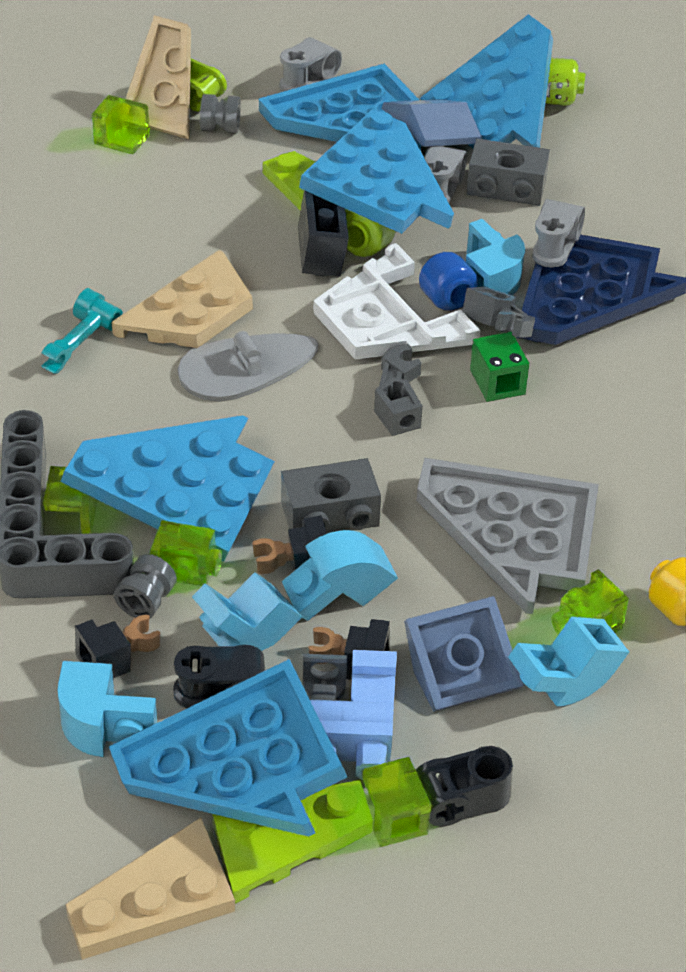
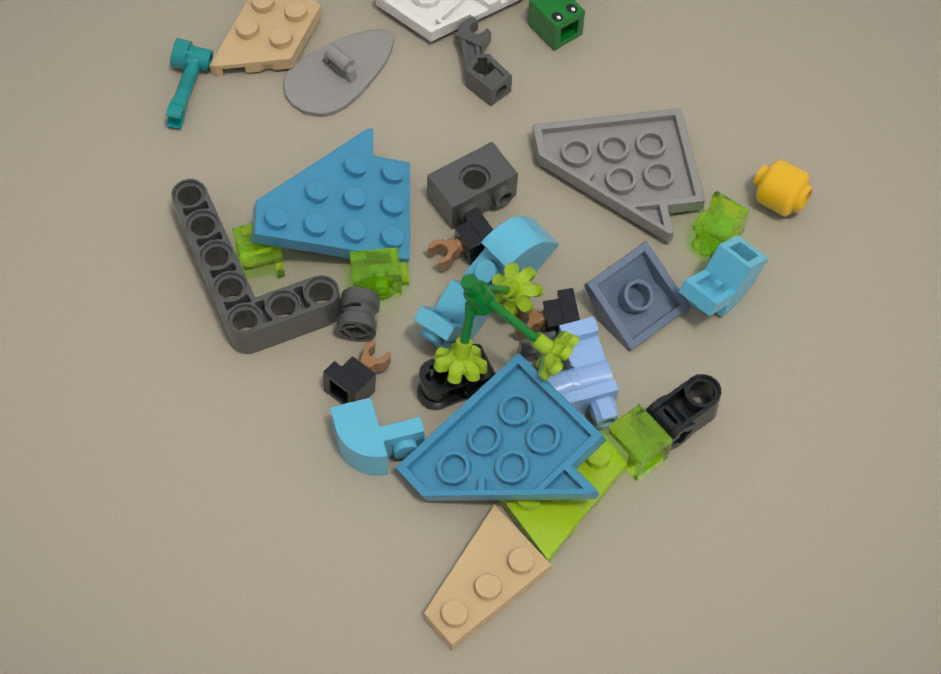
camera: 20 degrees left, 15 degrees up
none -> lime plant [433,262,580,384]

